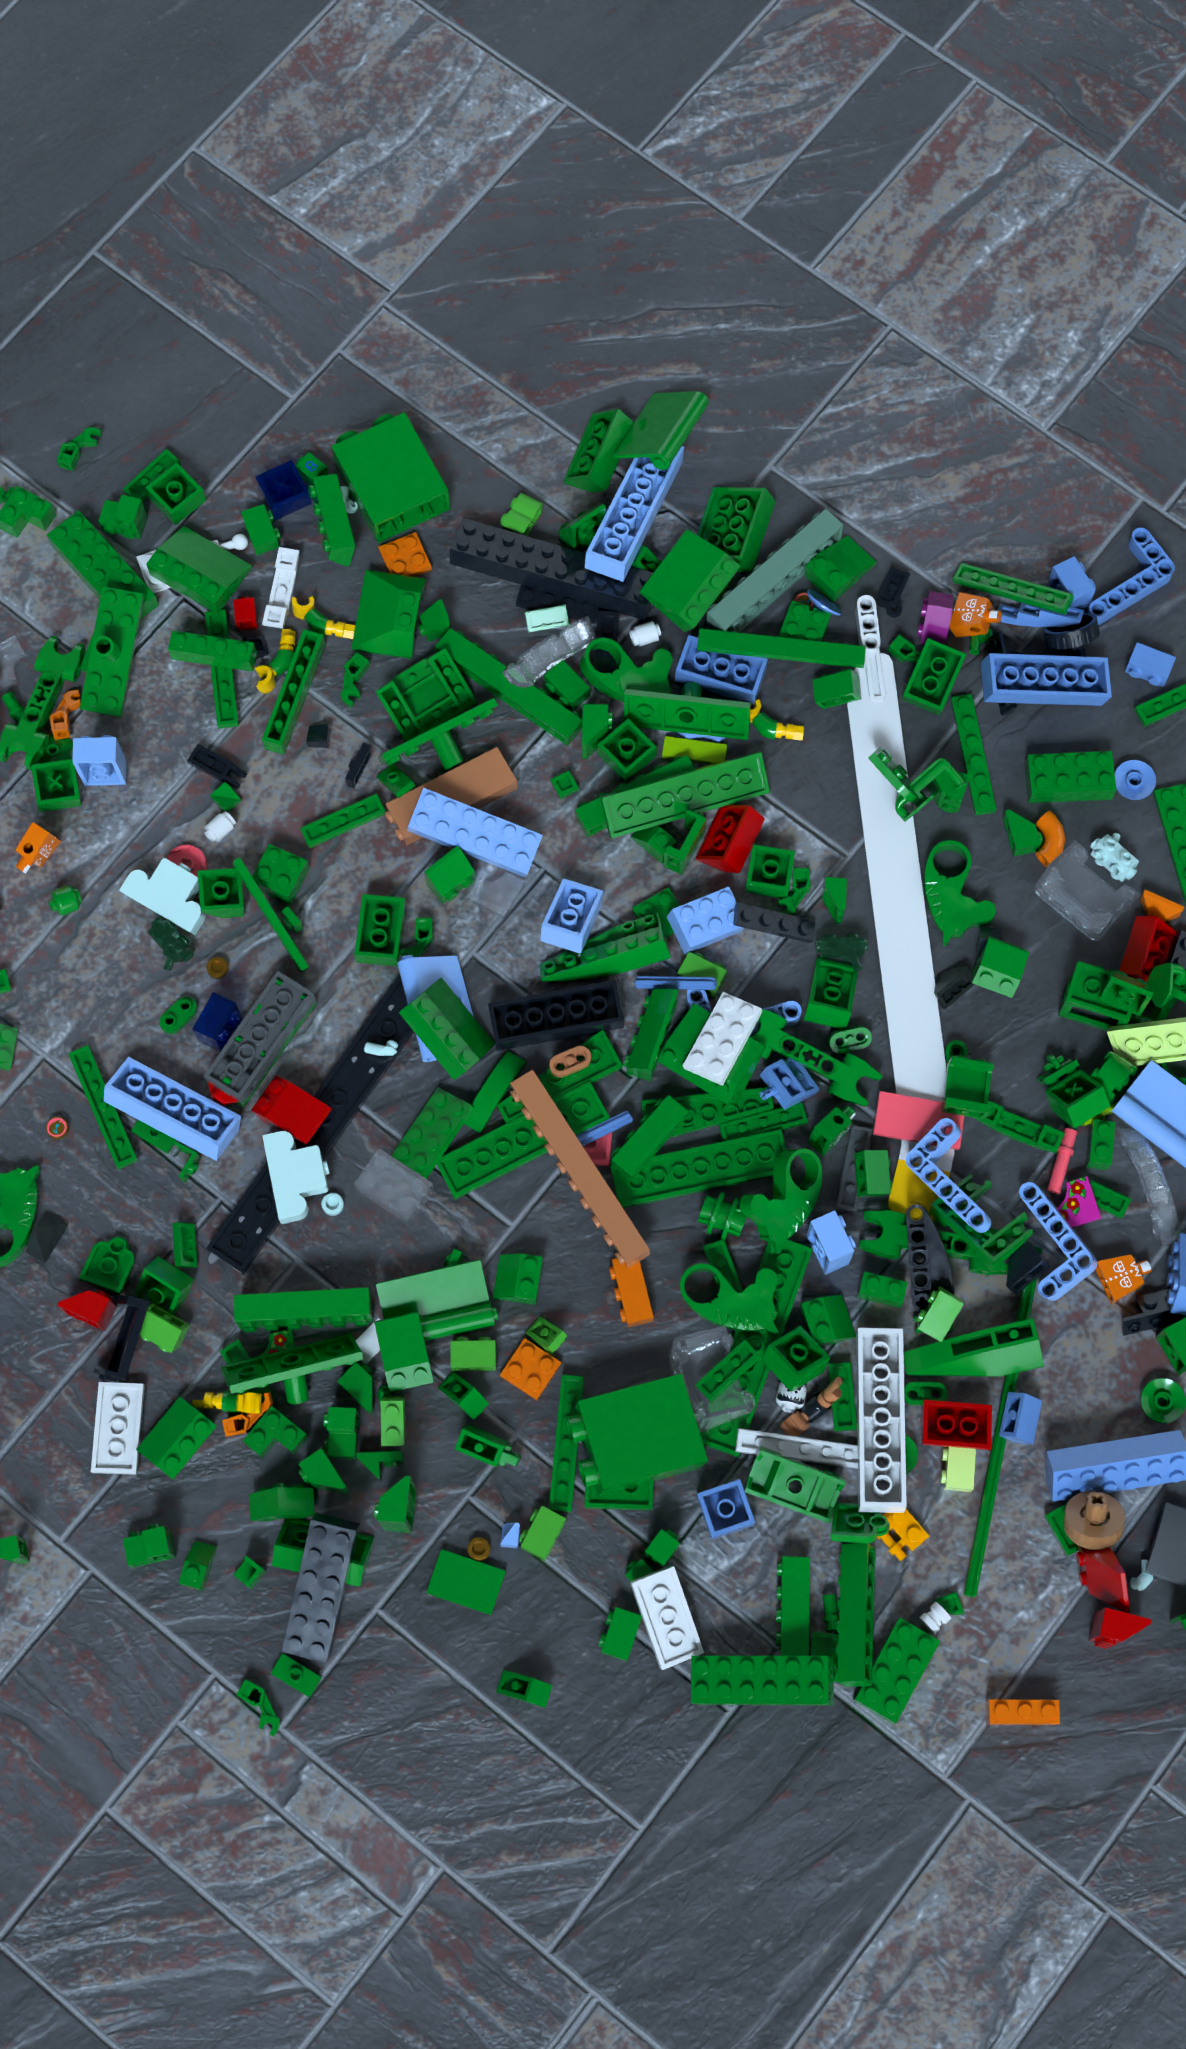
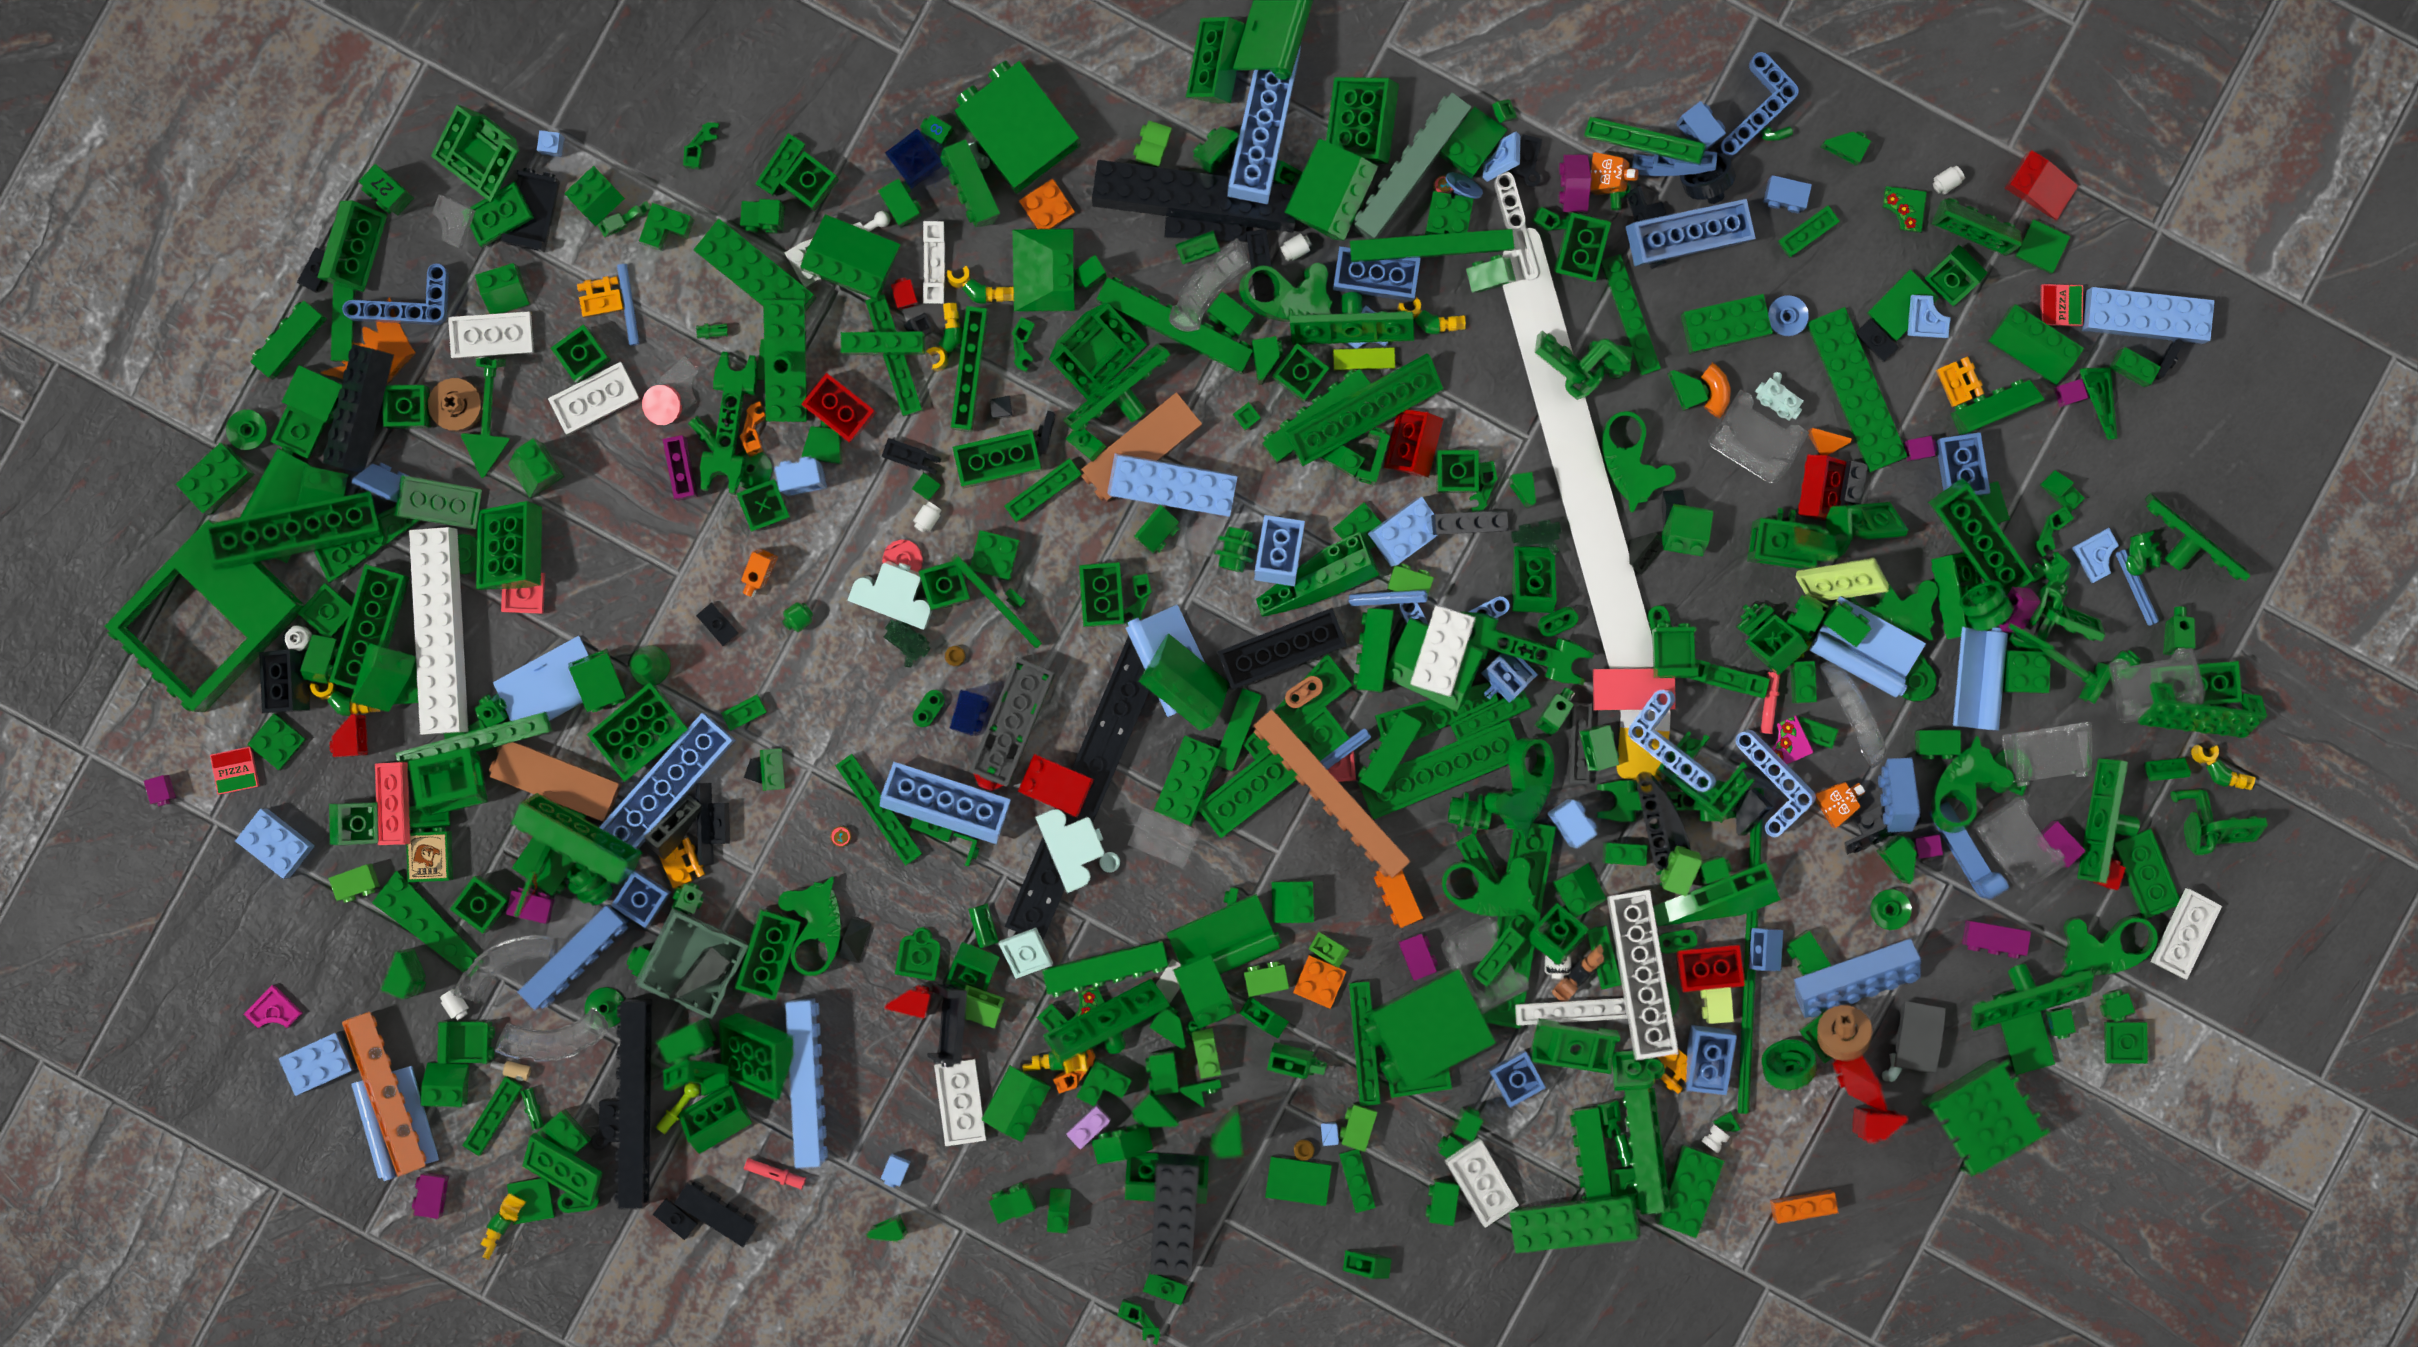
camera: 10 degrees left, 15 degrees up
green panel [234,1555,266,1590] -> none
light aqua arm [364,1040,398,1056] -> none
none -> green pin [696,323,728,340]
none -> red slope [801,372,877,443]
none -> green torso [801,421,842,464]
none -> light blue brick [881,1154,911,1188]
none -> green brick [952,429,1042,489]
none -> light aqua tile [999,928,1053,979]
none -> lavender brick [1066,1104,1111,1149]
none -> green piece [1214,527,1257,573]
none -> green plate [1339,1149,1376,1213]
none -> magenta brick [1398,933,1438,981]
none -> light blue tile [1483,132,1521,182]
none -> green plate [1492,99,1517,123]
none -> green plate [1597,1100,1621,1138]
none -> medium blue slope [1686,1025,1736,1095]
none -> green brick [1698,856,1732,884]
none -> green arm [1761,126,1793,141]
none -> green piece [1761,1039,1817,1091]
none -> green brick [1786,930,1832,976]
none -> green brick [1822,601,1872,648]

